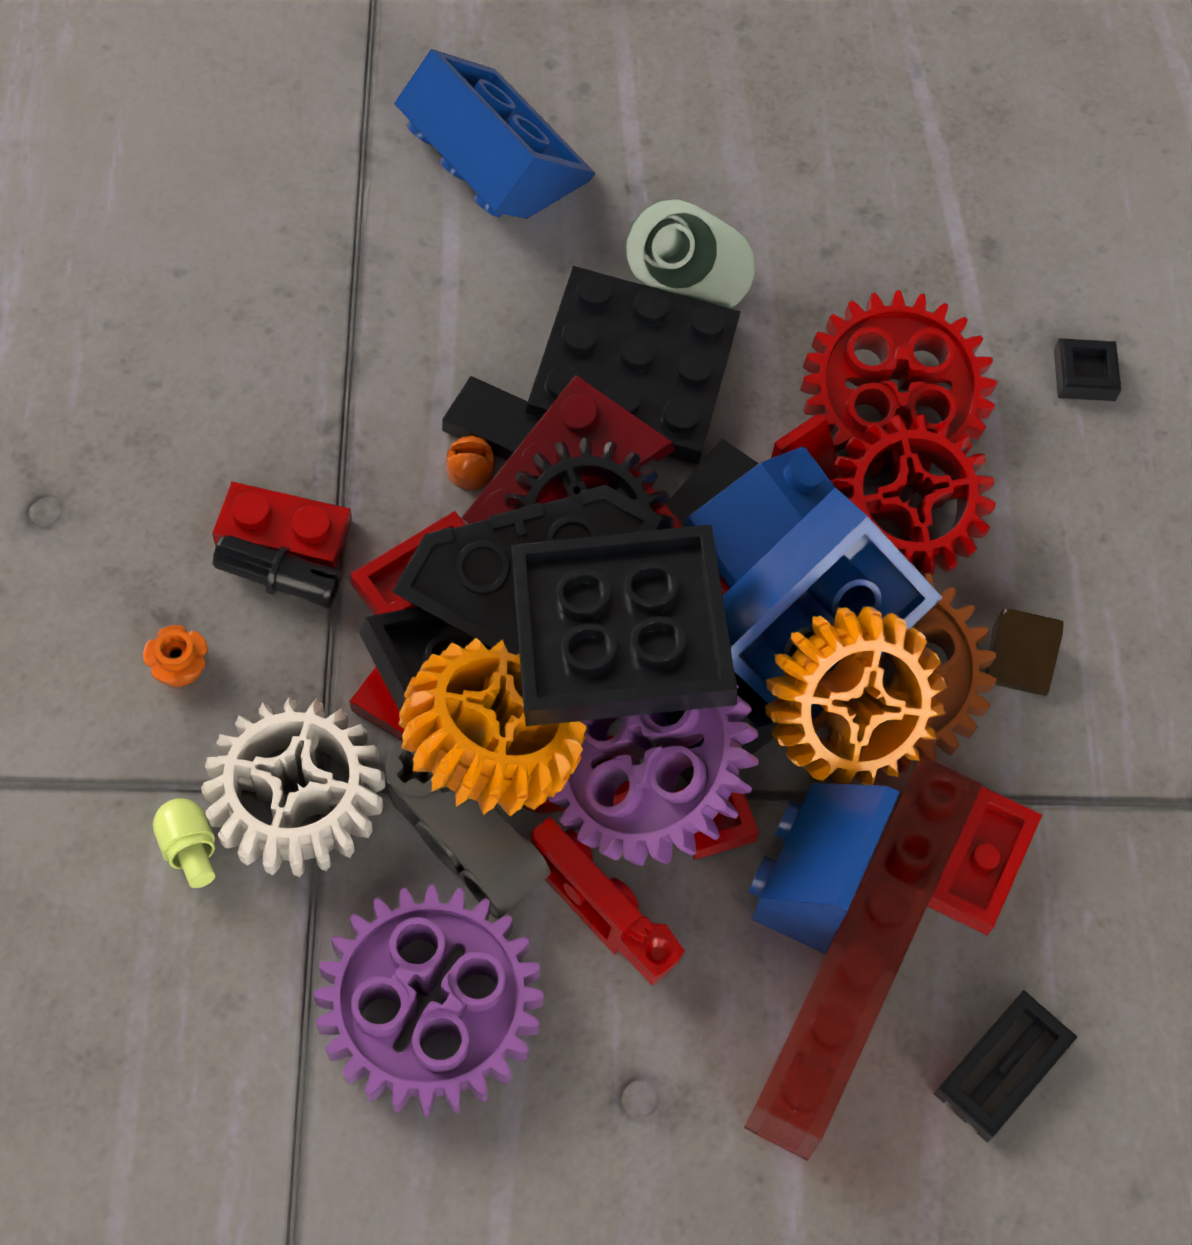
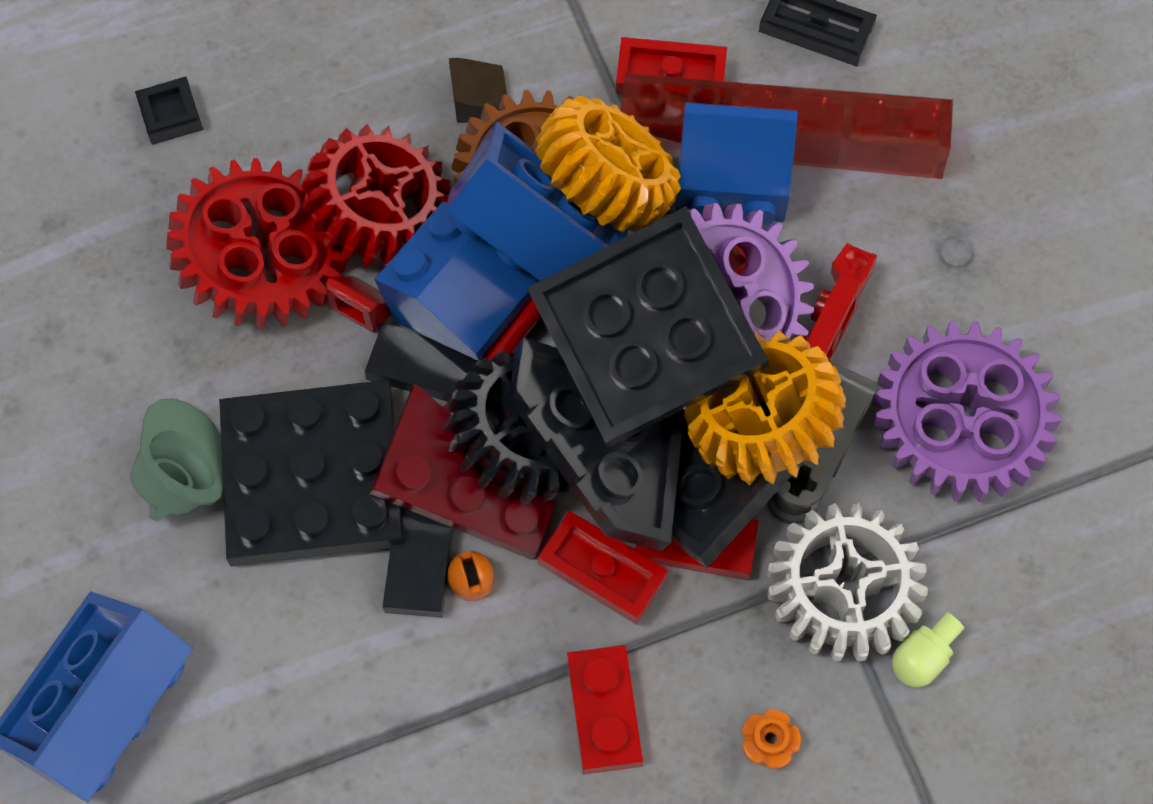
camera: 105 degrees left, 5 degrees up
black axle [212,535,342,609] -> none

